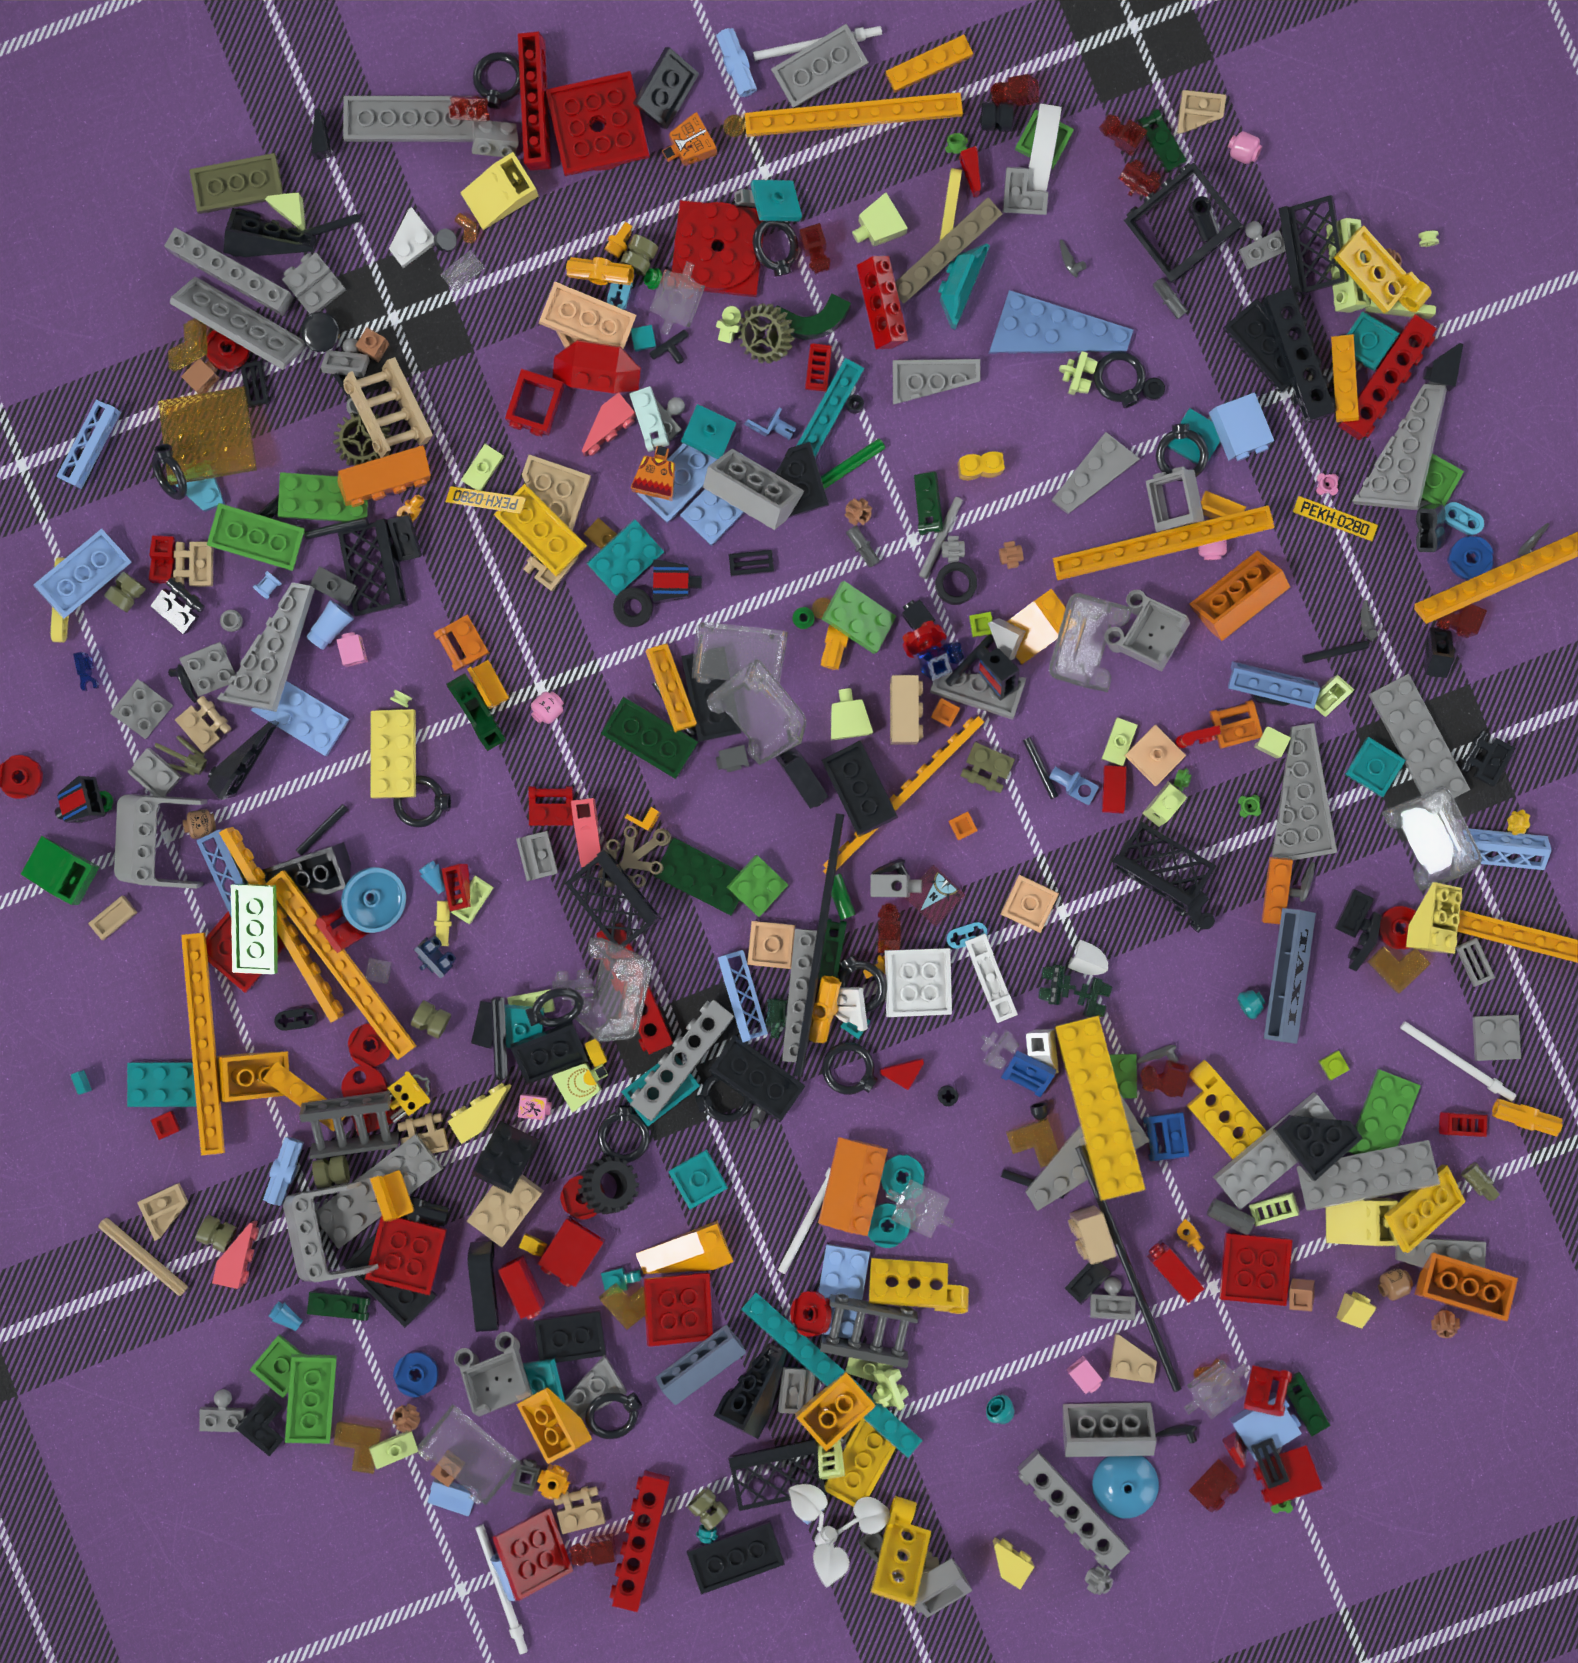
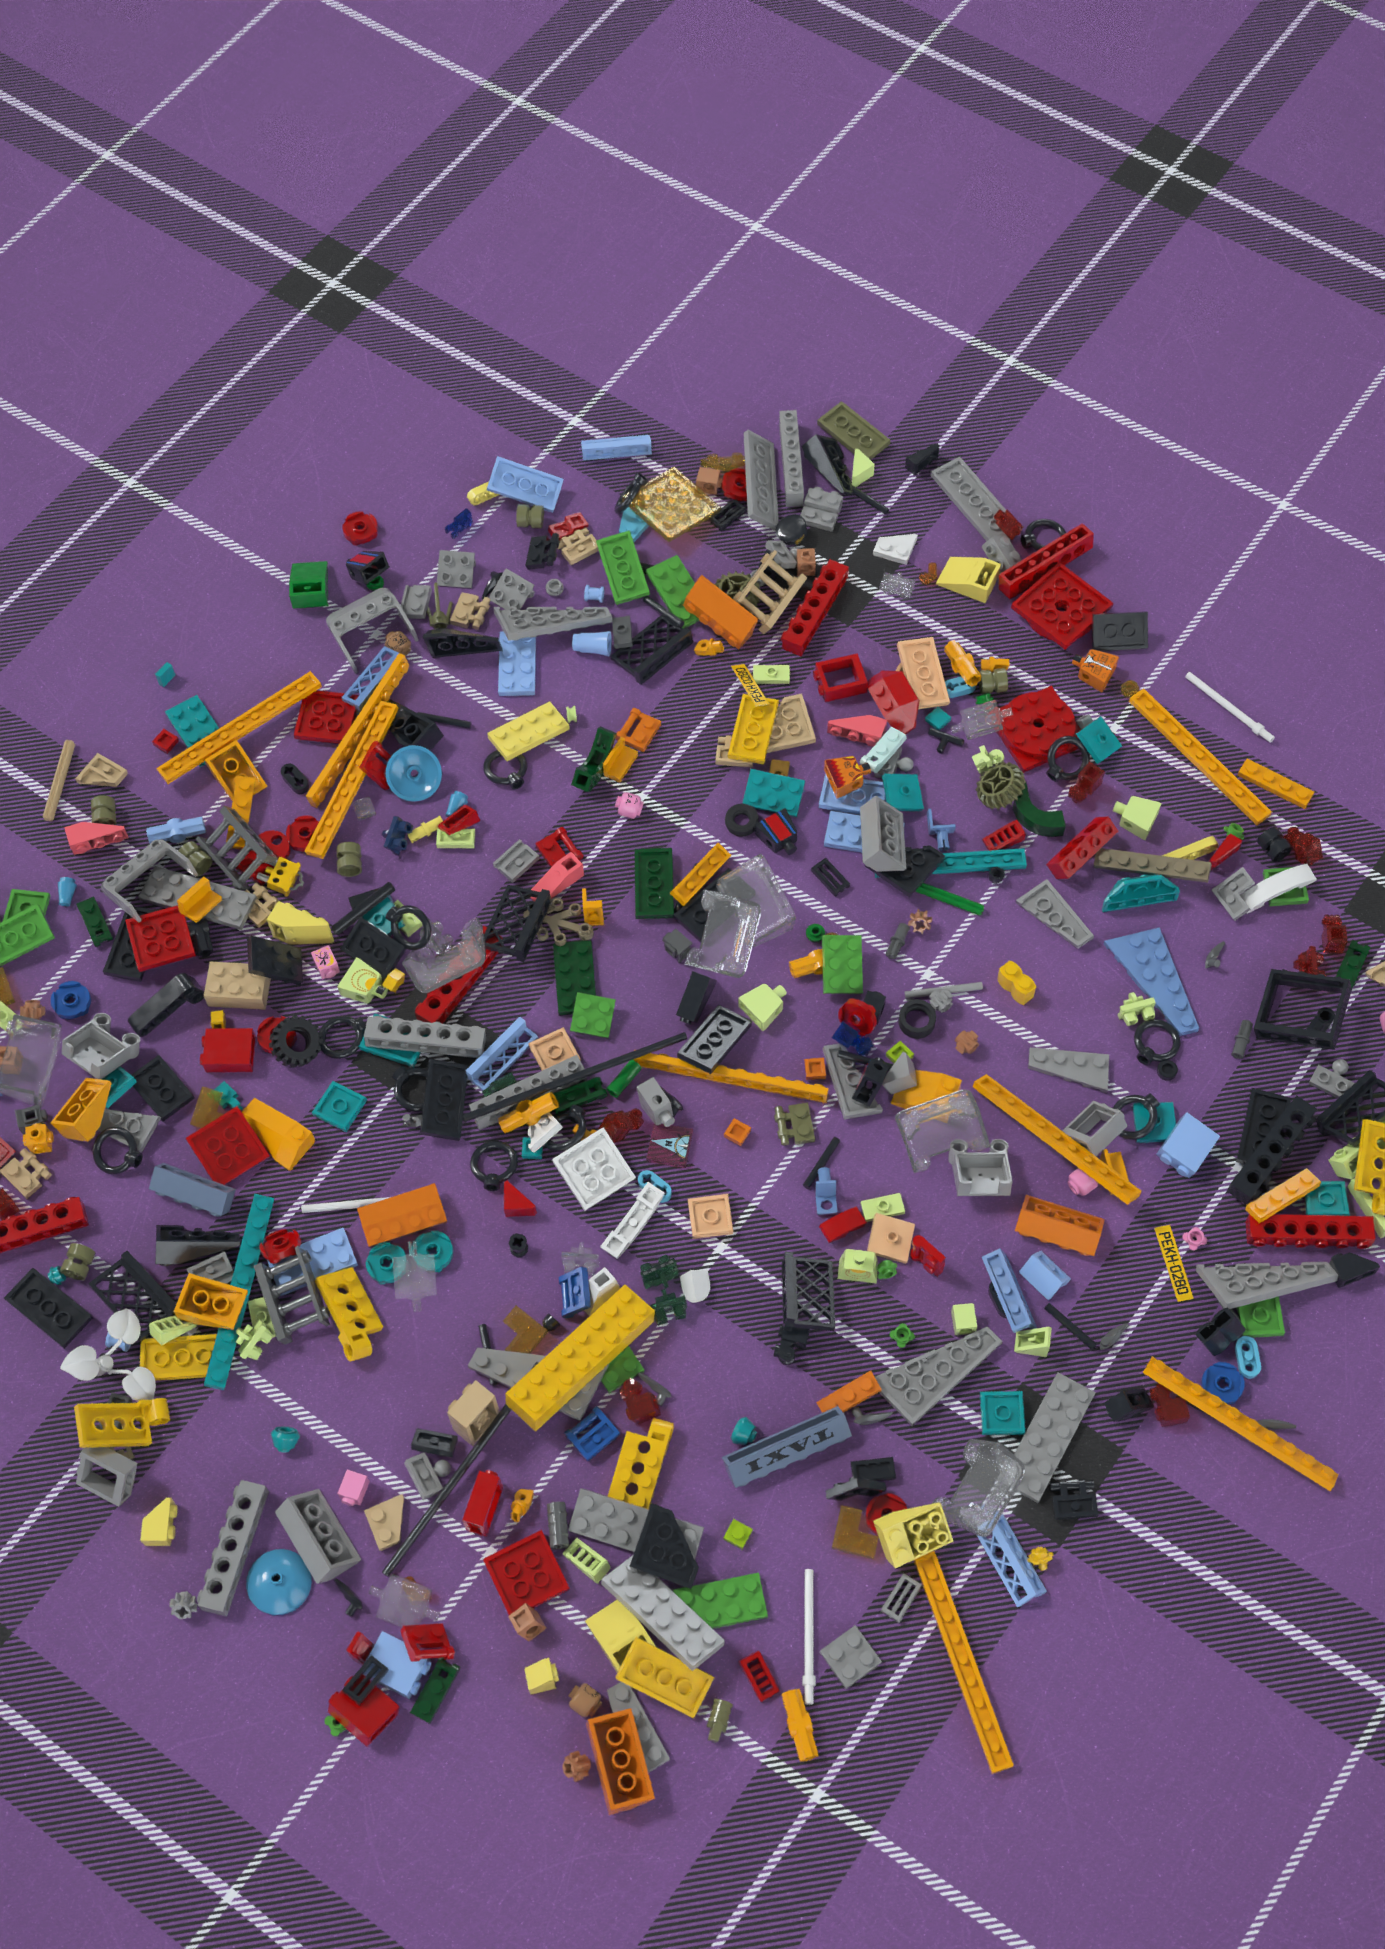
camera: 60 degrees right, 25 degrees down
tan tile [88,896,138,940] -> none
plate [231,884,278,974] -> none
bright pink brick [337,632,368,667] -> none
black plate [387,513,422,562] -> none
tile [434,229,457,252] -> none
red brick [498,1255,545,1320] -> none
light blue piece [716,28,757,97] -> none
light grey plate [771,24,868,108] -> none
tan brick [890,675,923,745] -> none
dark green plate [914,472,943,536] -> none
clear red bracket [1188,1458,1242,1512] -> none
orange plate [1209,700,1263,749] -> none
none -> red brick [781,559,849,657]
none -> light blue panel [1019,1251,1071,1300]

